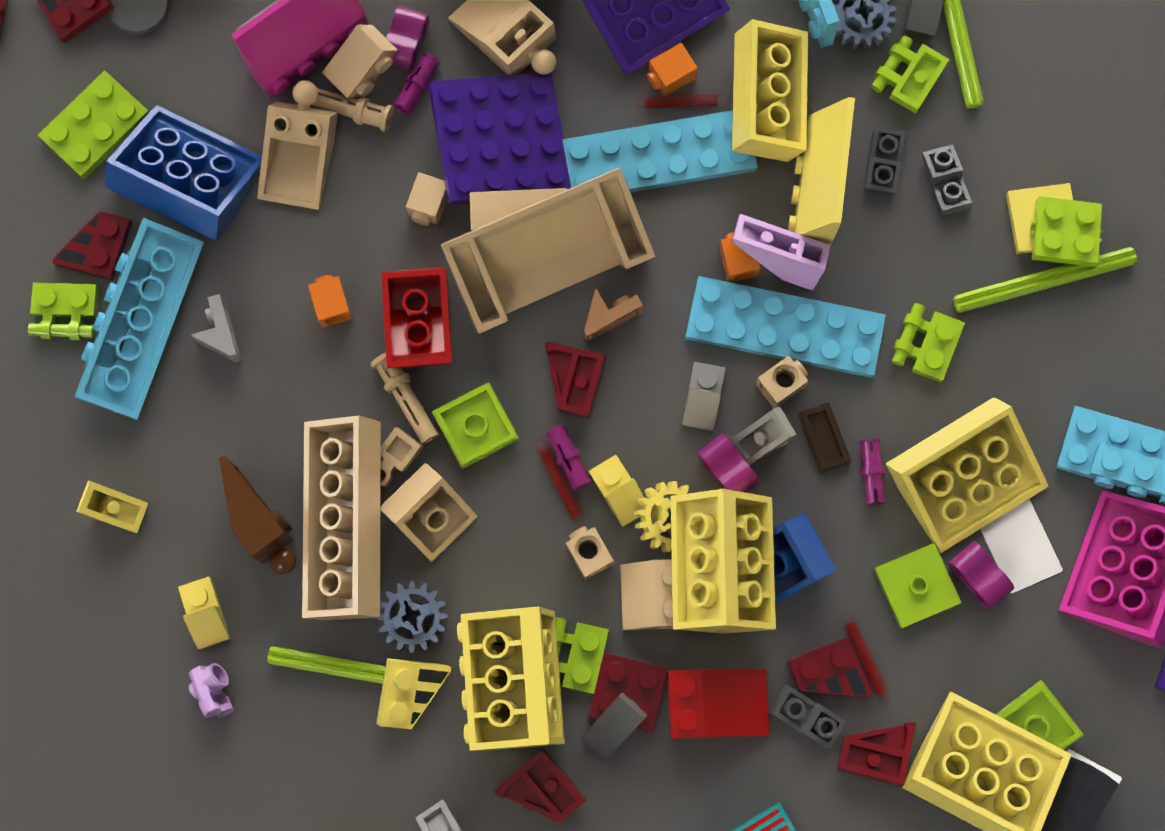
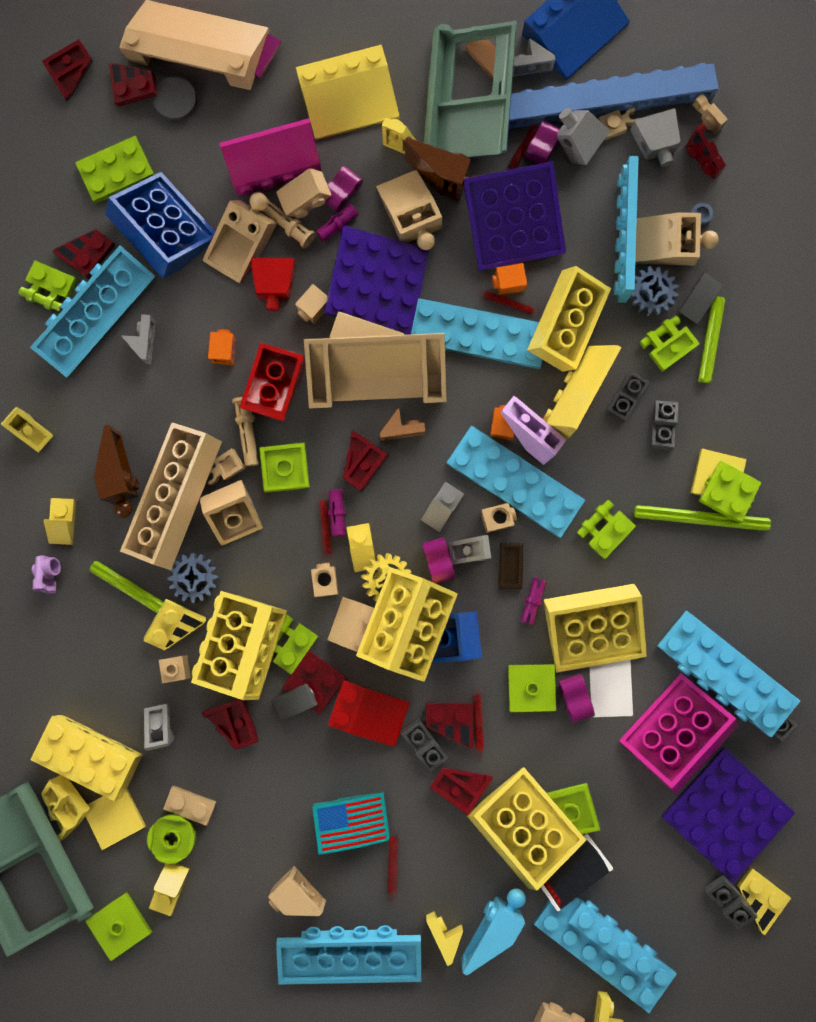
camera: 20 degrees right, 5 degrees up
none -> tan brick [159,655,191,683]
none -> red torso [251,258,296,311]

